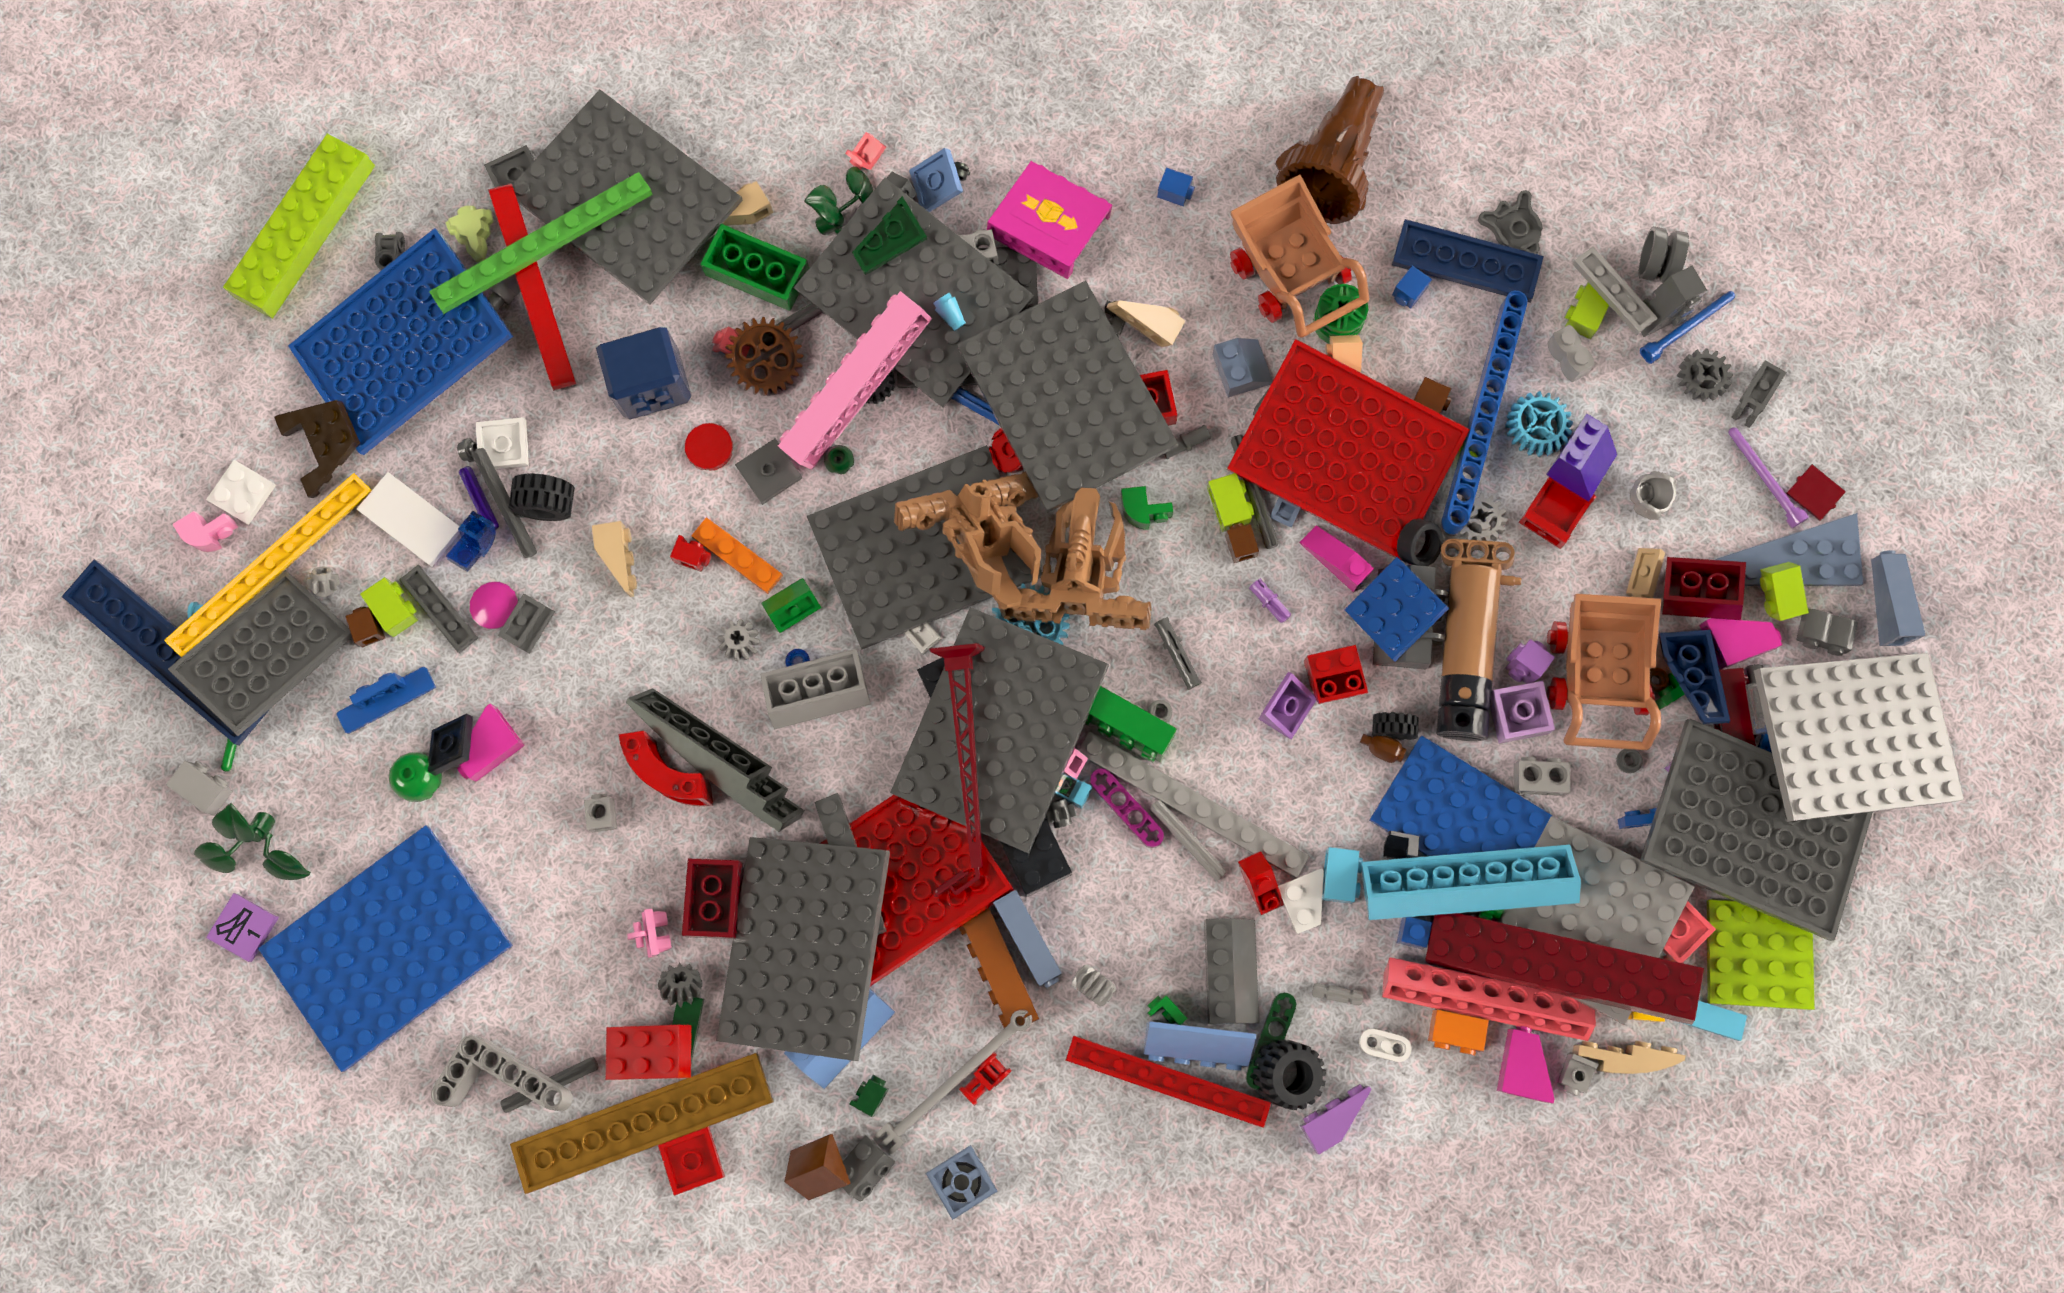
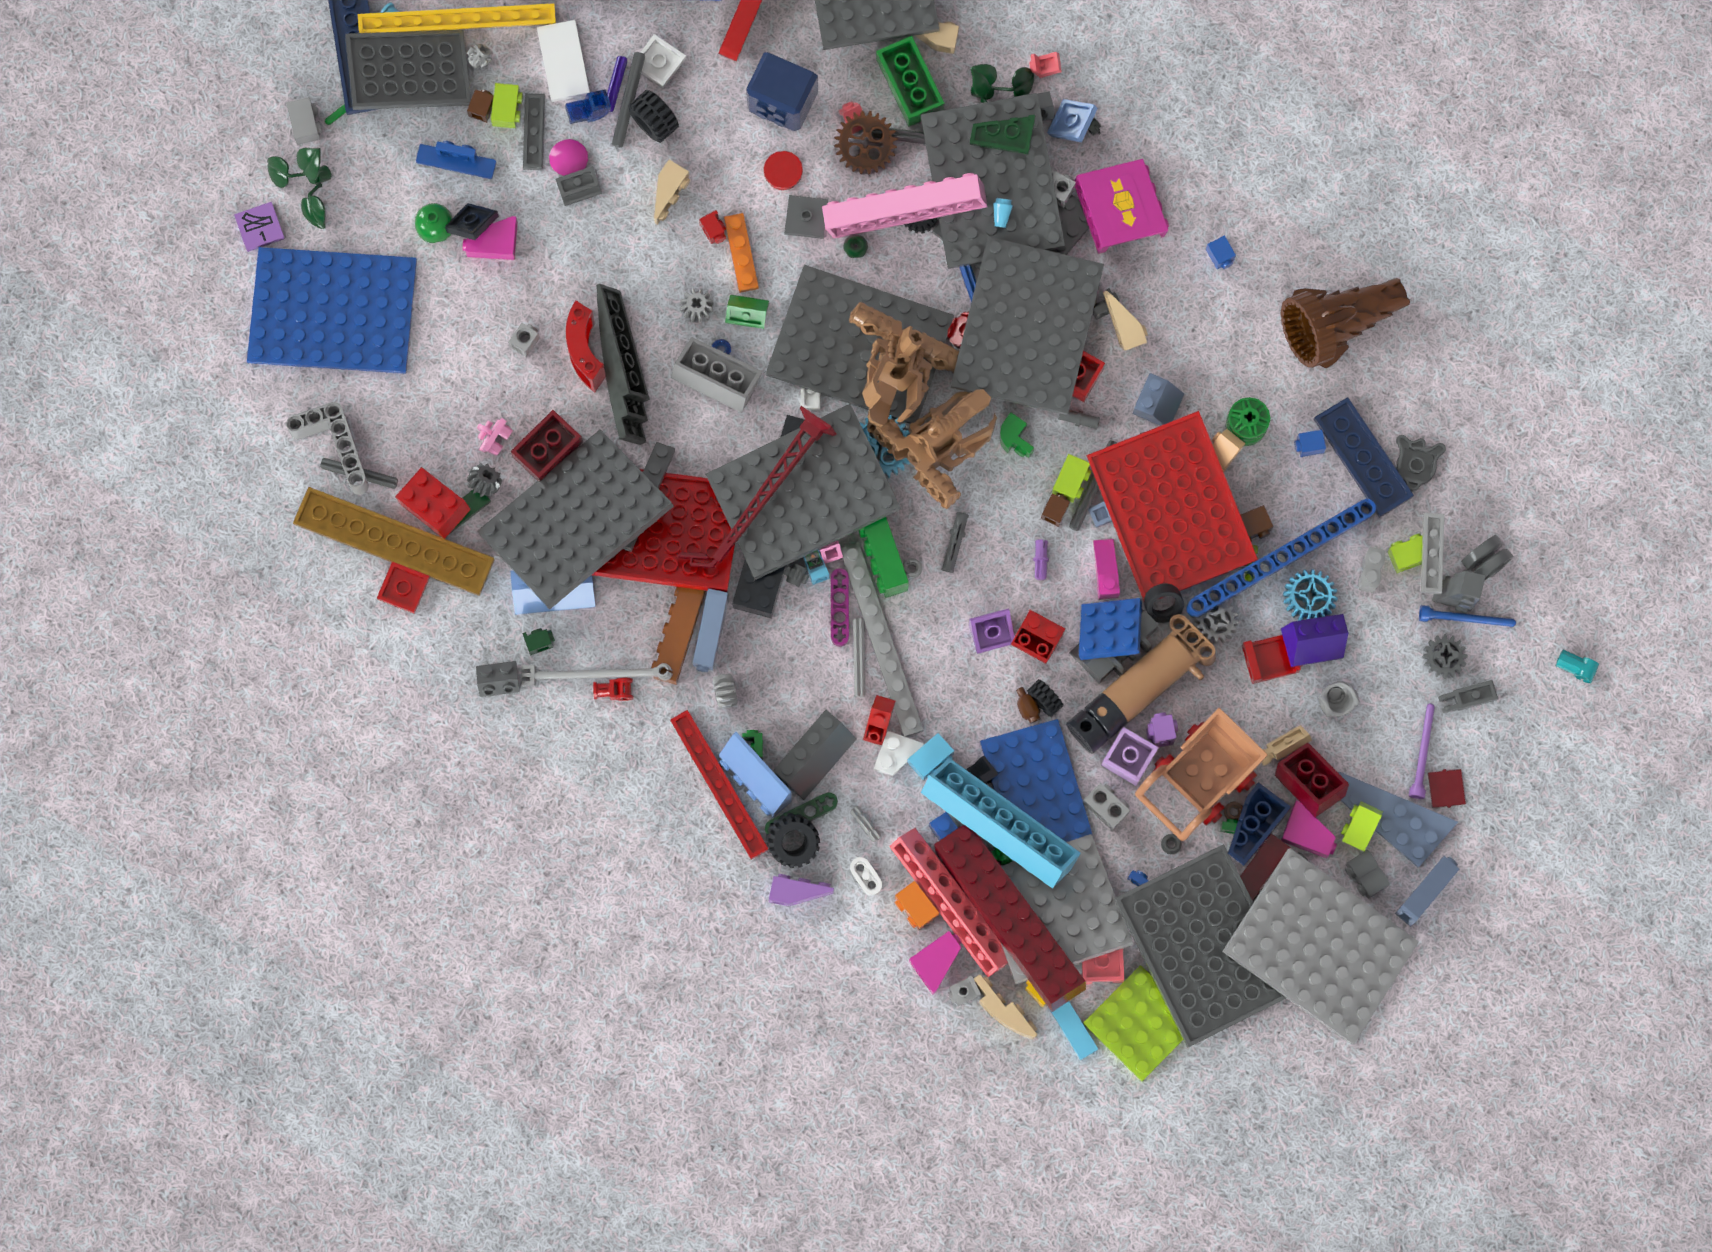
camera: 35 degrees right, 0 degrees up
dark grey plate [457,438,477,462] -> none
reddish brown slope [784,1134,851,1200] -> none
sand blue piece [925,1145,998,1220] -> none
nougat piece [1230,175,1369,338] -> none
none -> teal piece [1555,649,1599,683]

